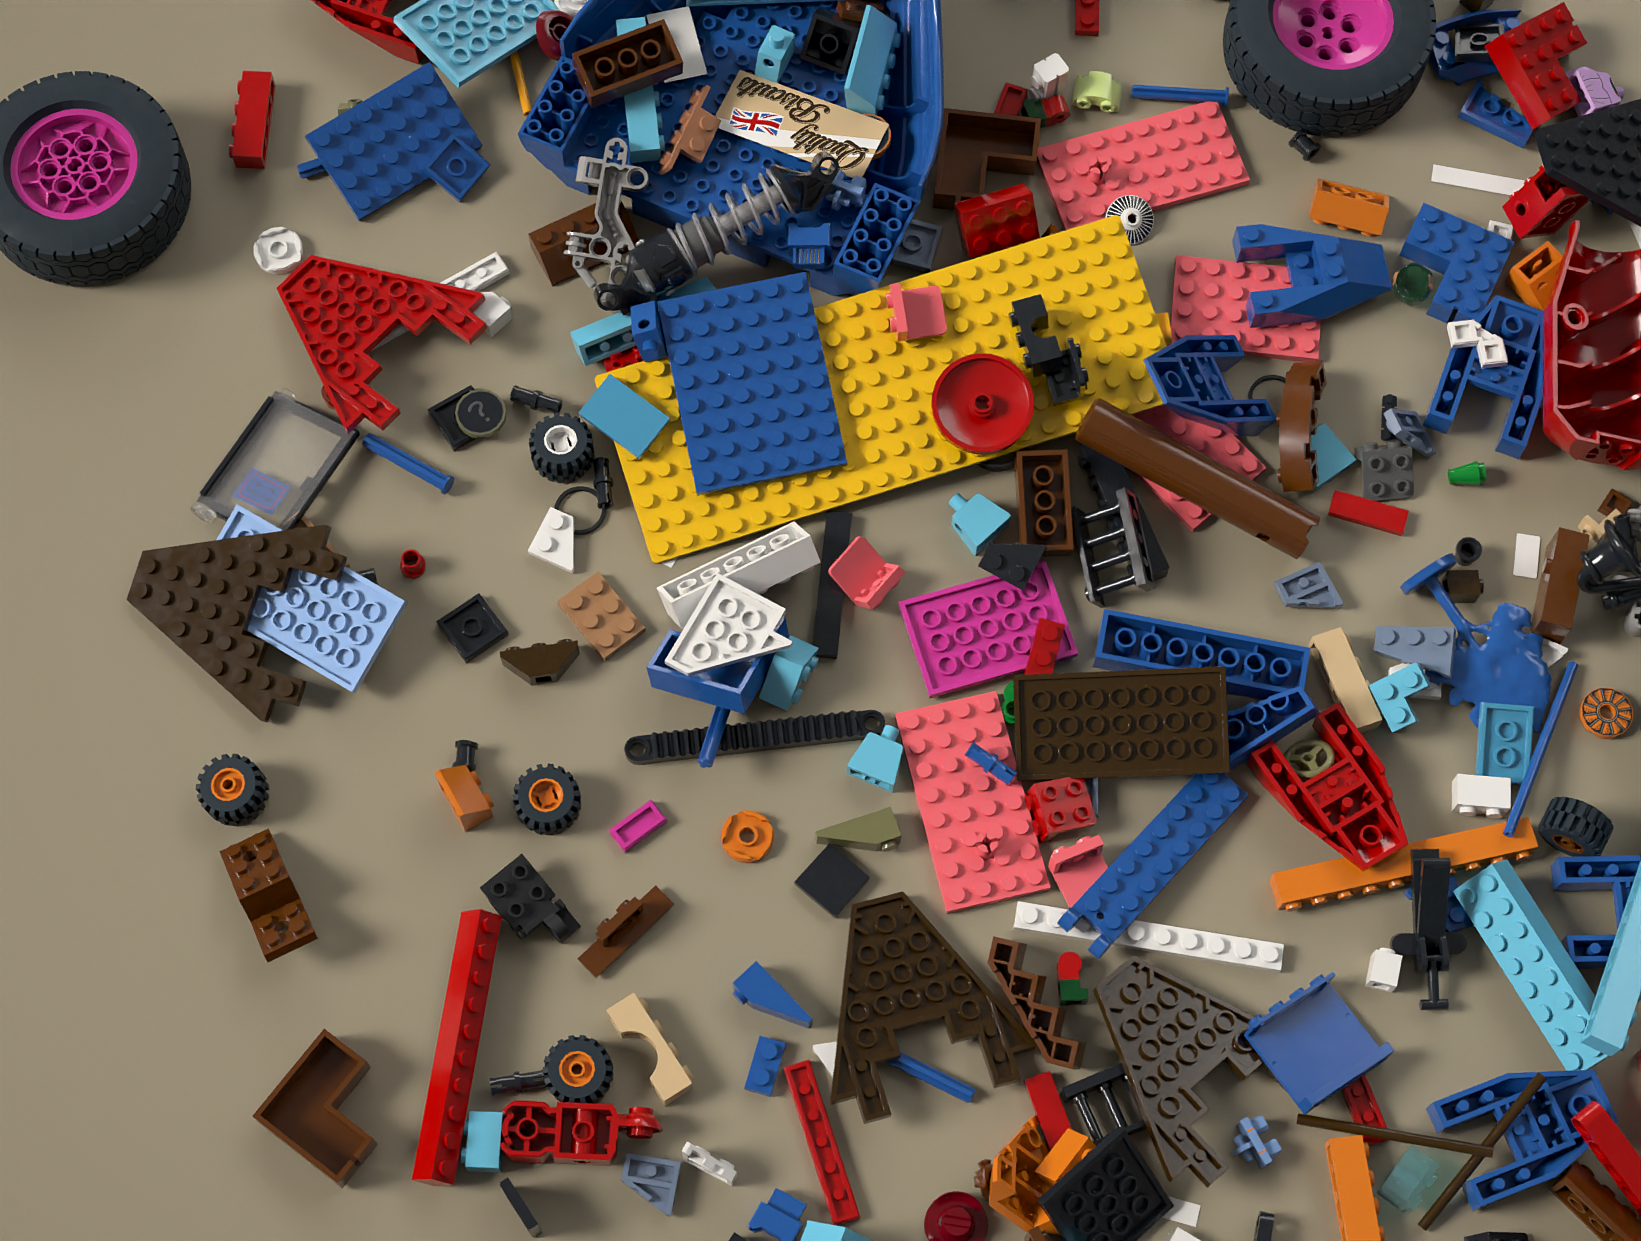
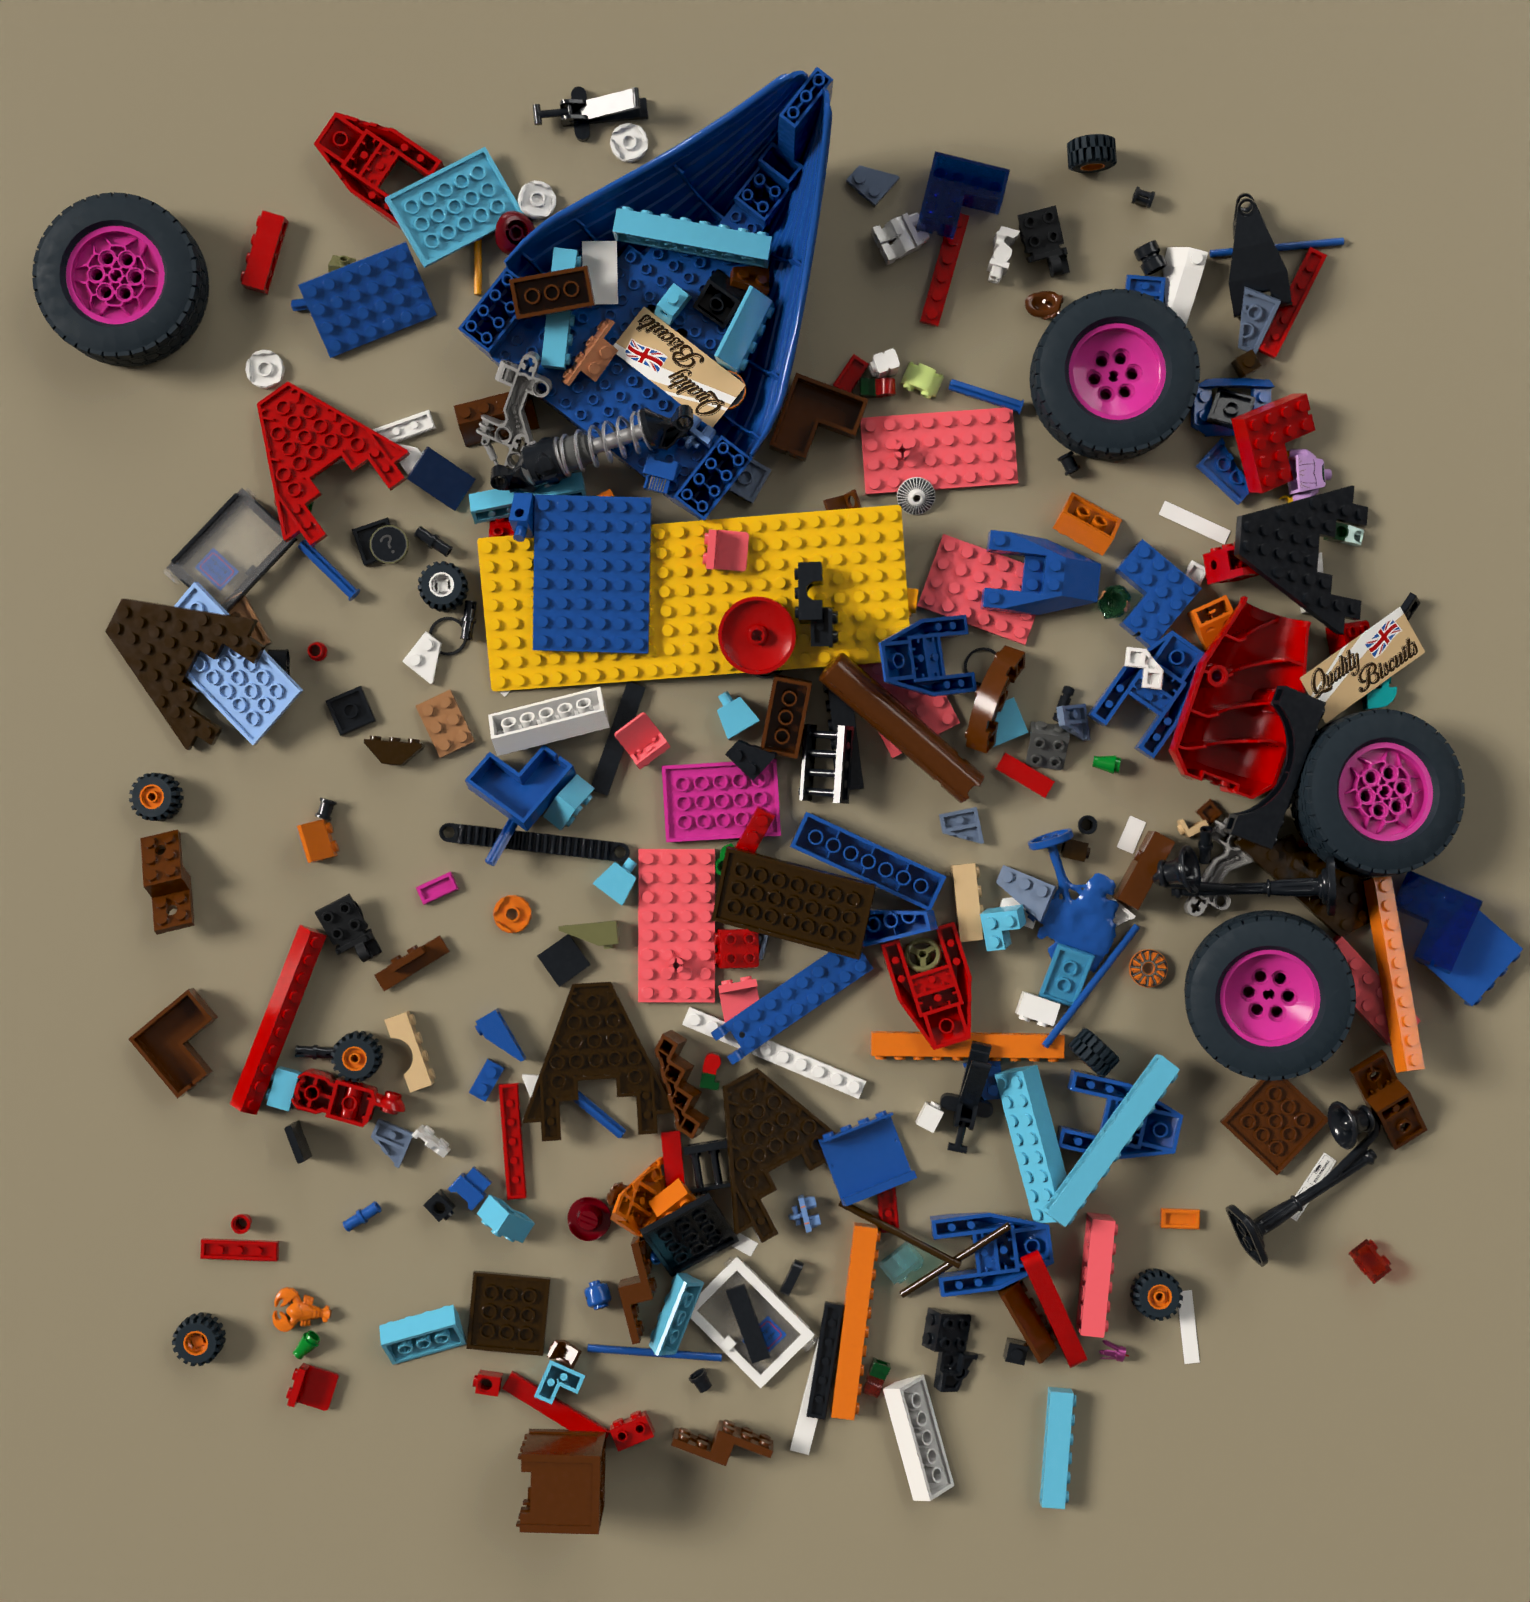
camera: 15 degrees right, 20 degrees up
blue tile [422,132,491,202] -> none
black wheel [513,763,581,835] -> none
dark azure tile [579,374,670,459] -> none
white wing [665,573,793,676] -> none
red brick [954,183,1040,258] -> none
blue pin [964,742,1017,786] -> none
none -> dark blue tile [406,446,476,511]

